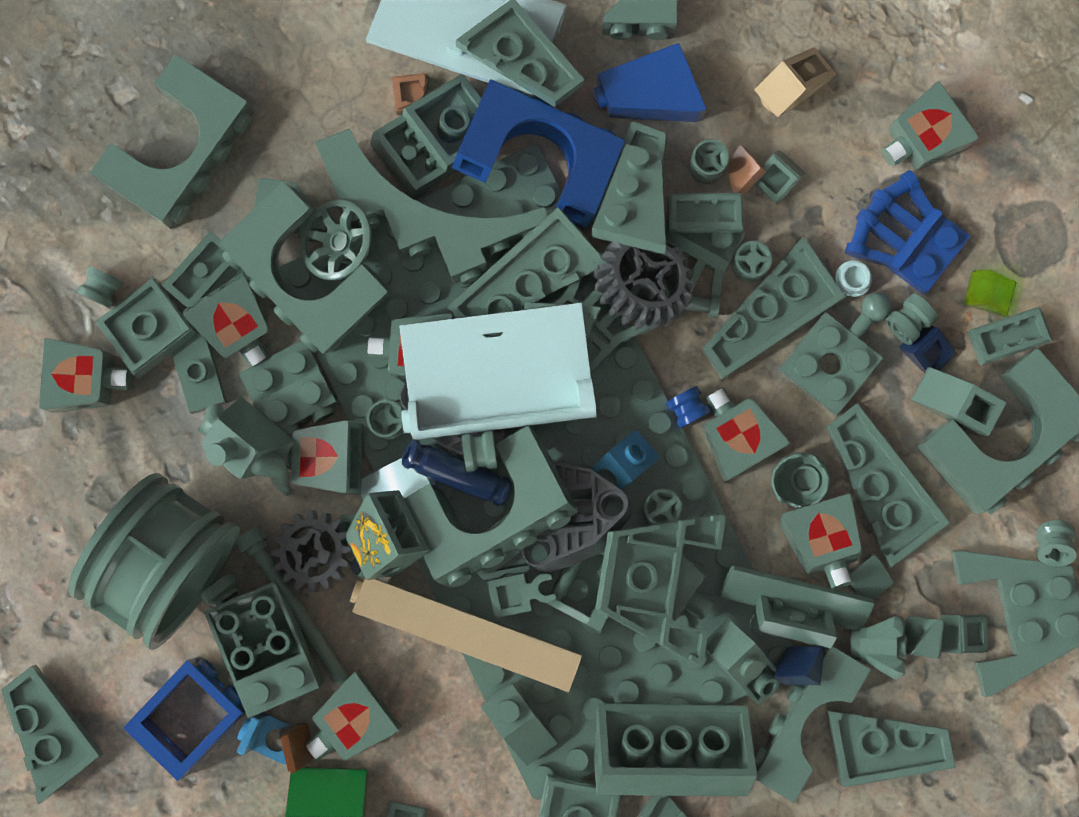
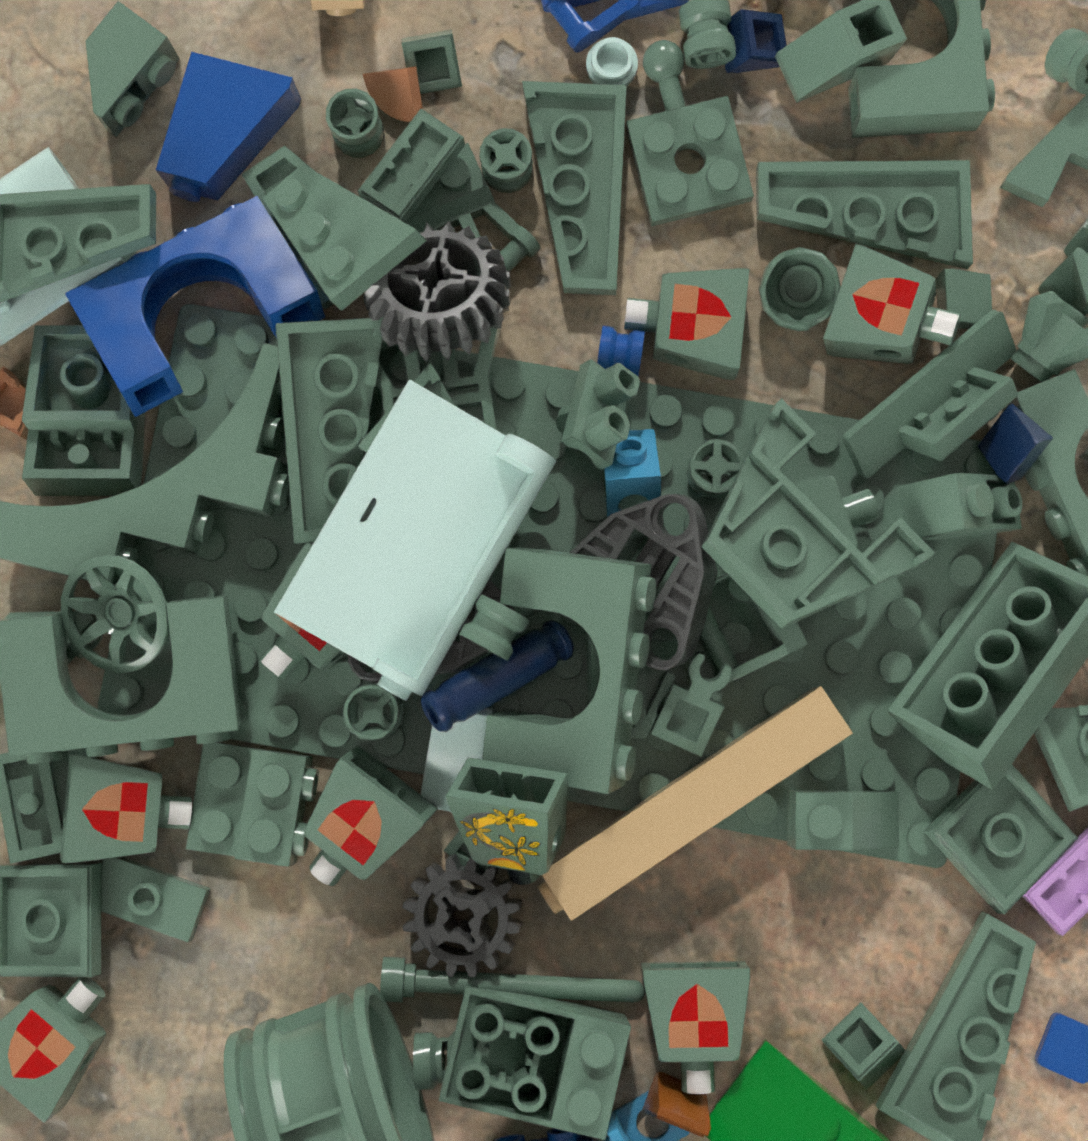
camera: 45 degrees left, 0 degrees up
sand green torso [197,397,296,496] -> none
none -> sand green hips [556,359,640,470]

